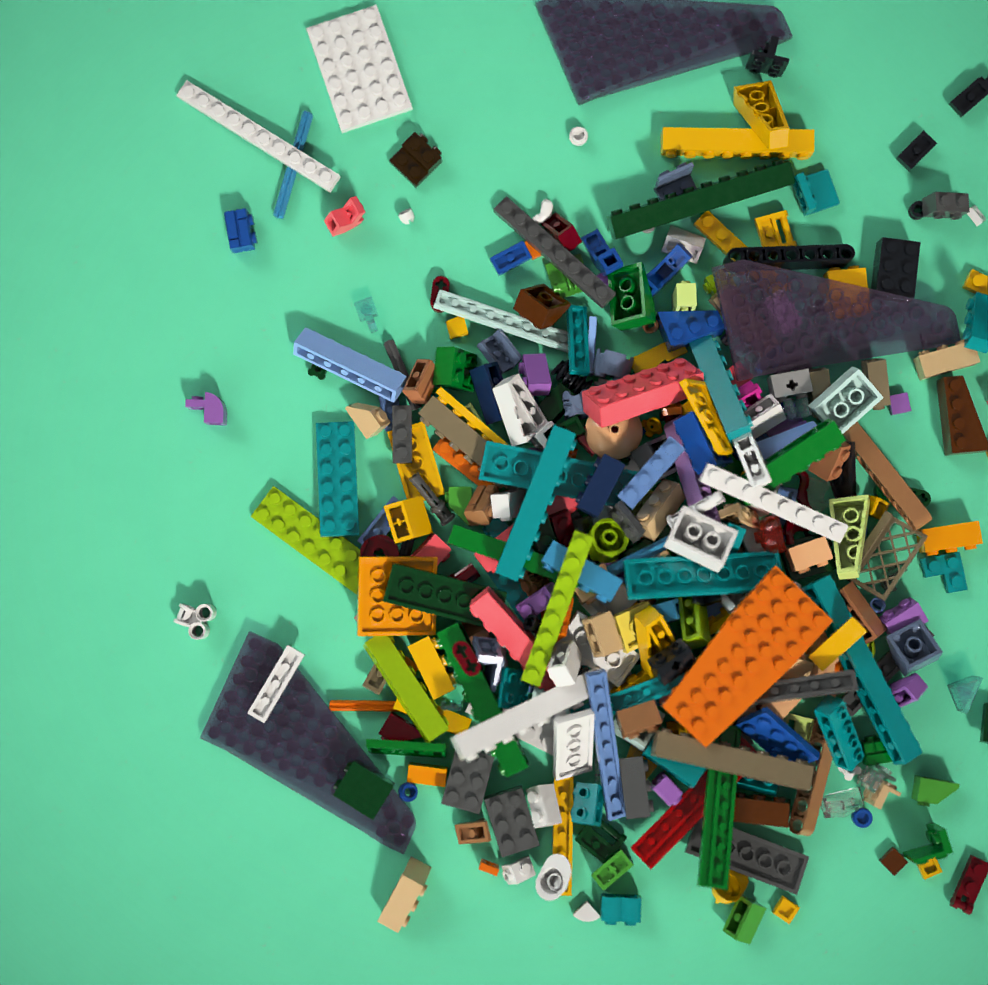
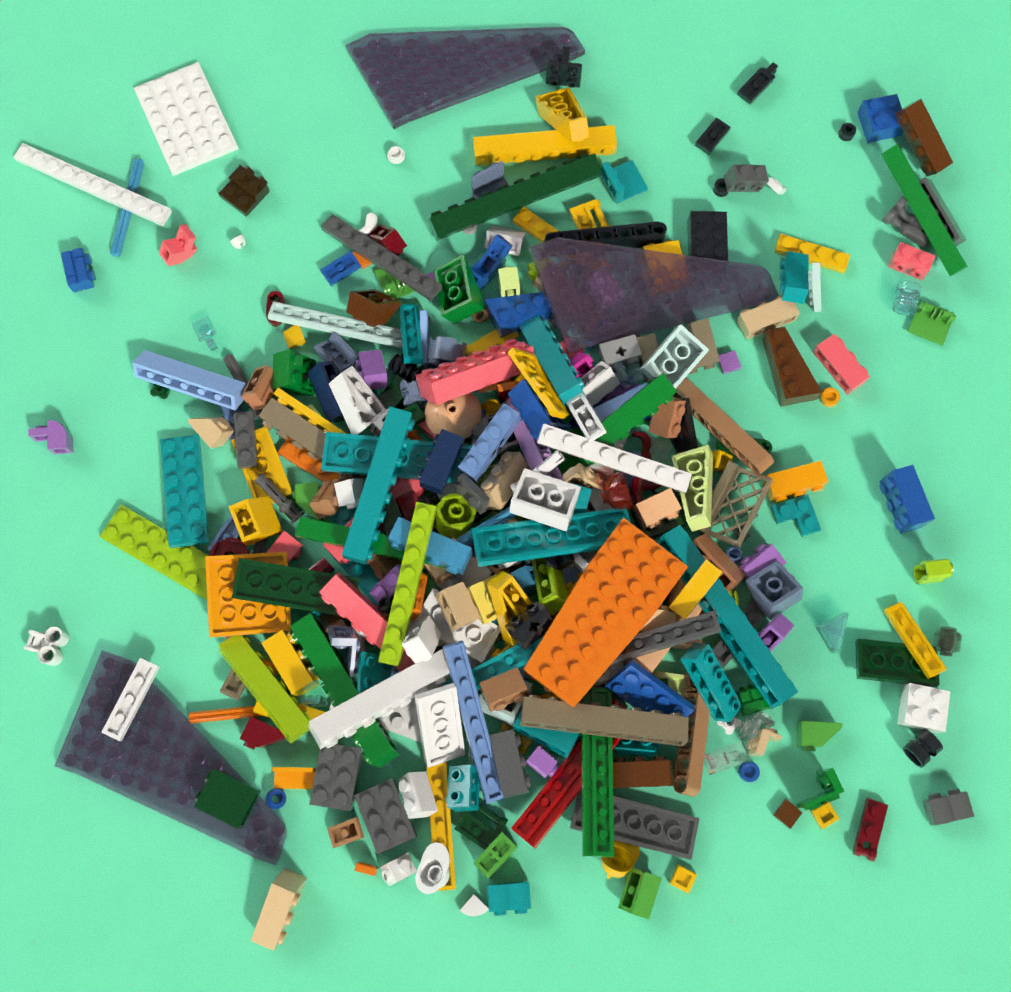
camera: 10 degrees left, 10 degrees down
green tile [366,739,446,758] -> none
dark red beam [452,641,481,676] -> none
blue arch [581,229,623,276] -> none

